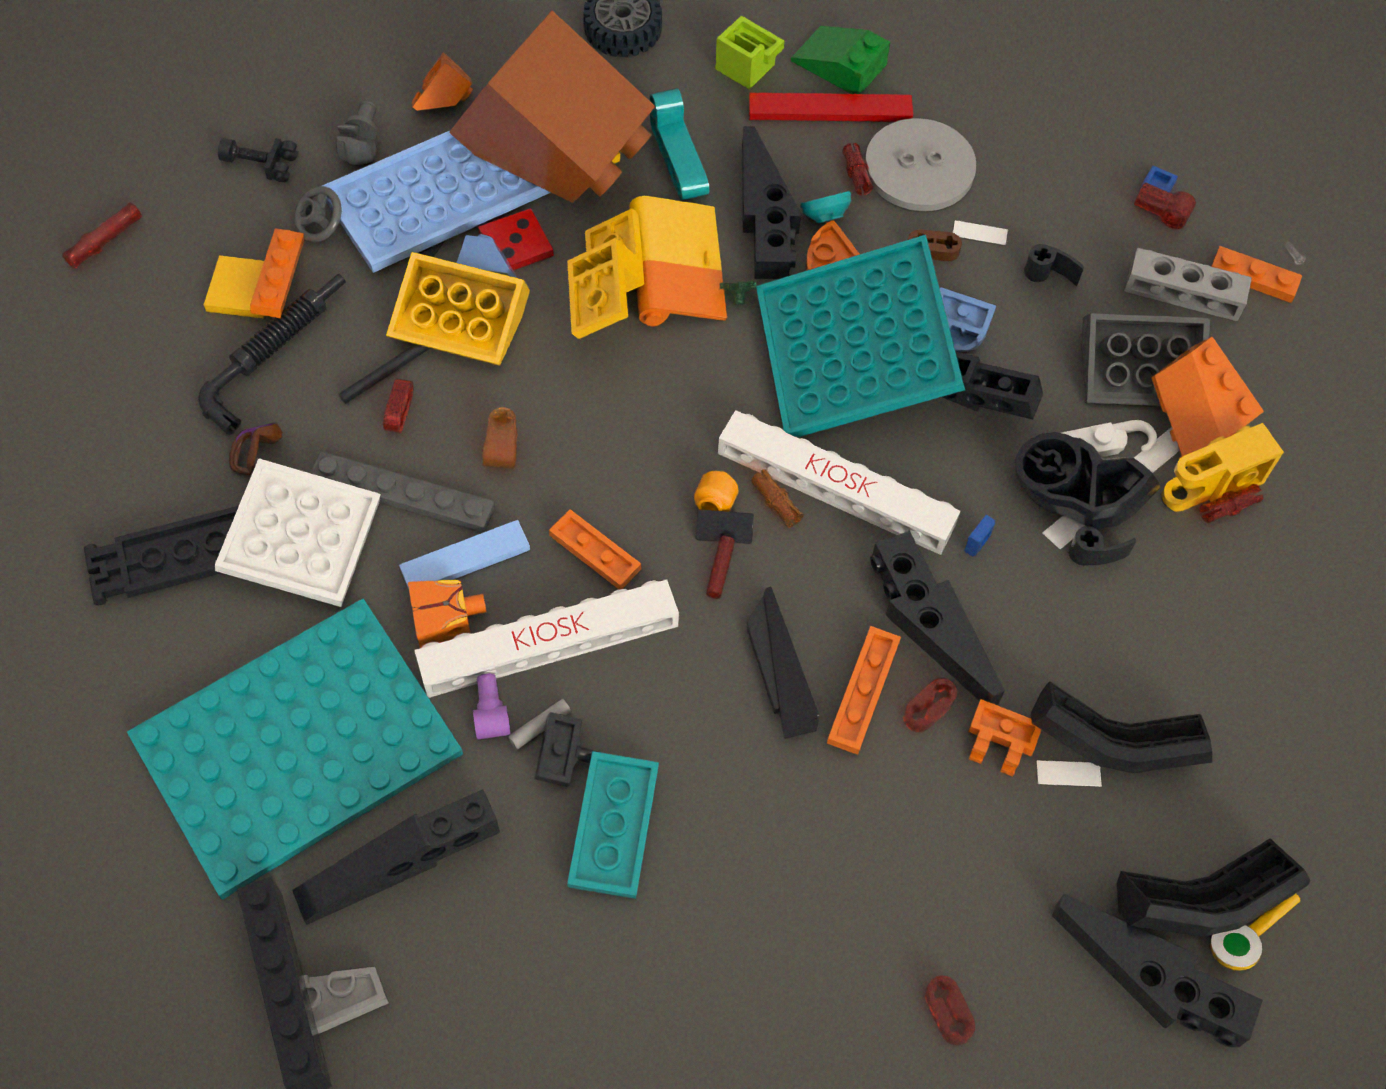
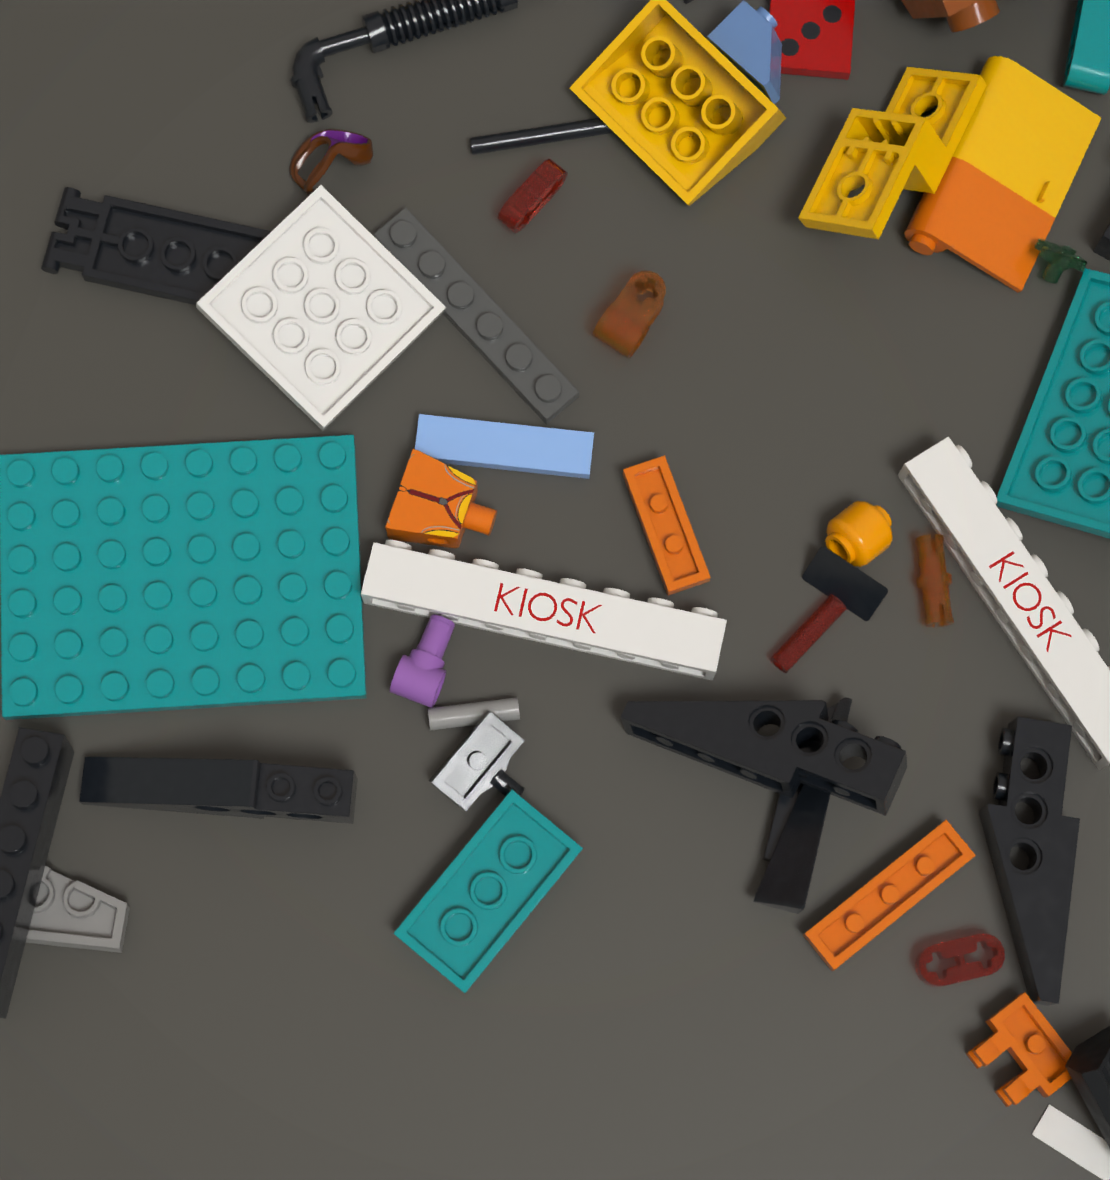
camera: 30 degrees right, 15 degrees up
none -> black brick [620,700,907,816]

